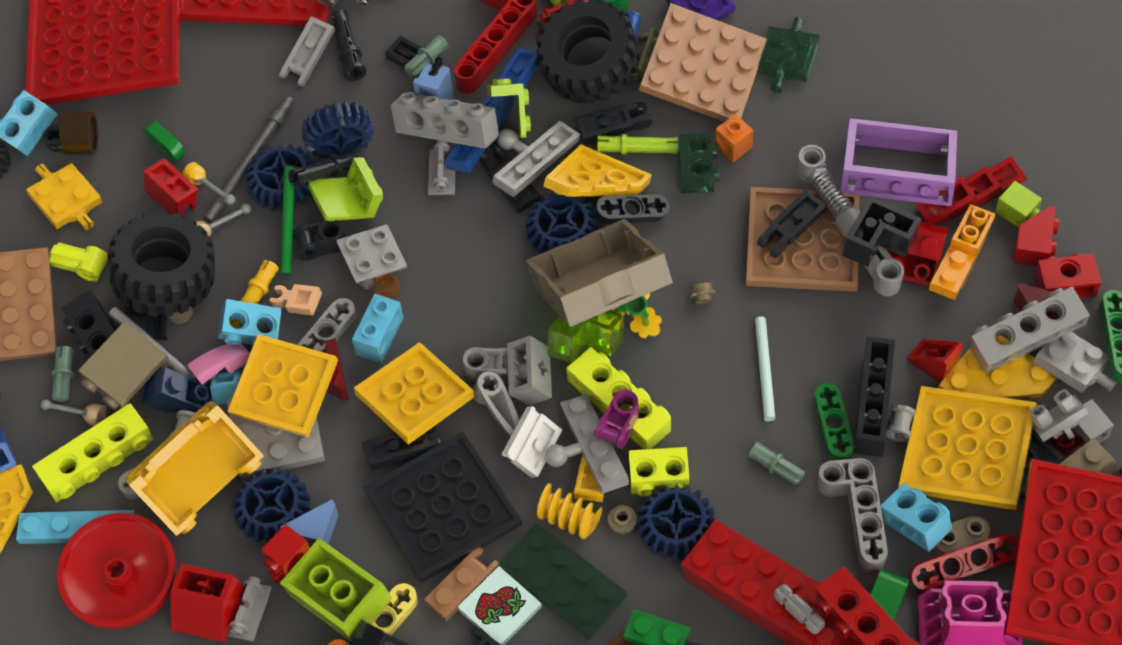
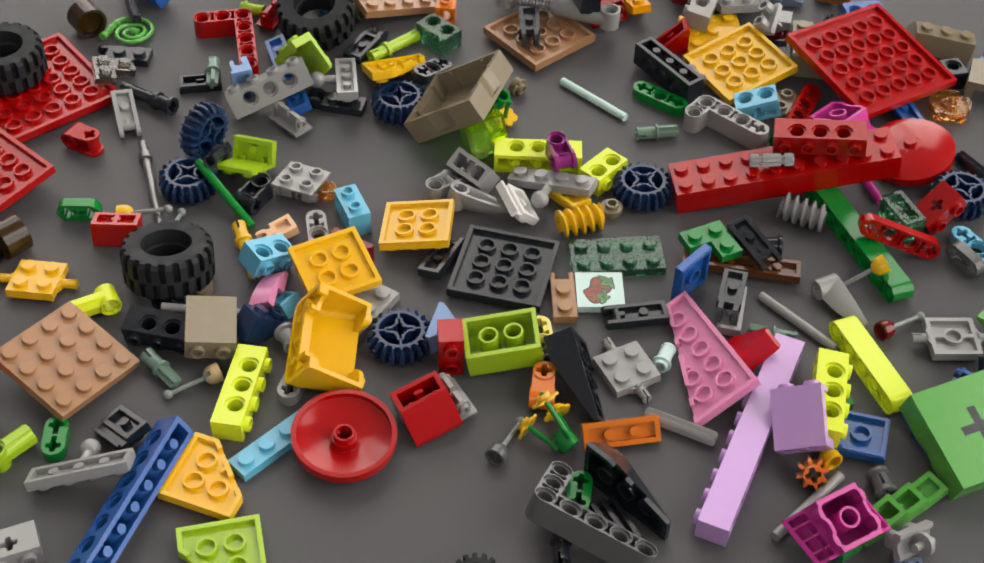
camera: 50 degrees left, 15 degrees down
none -> red piece [60,122,104,157]

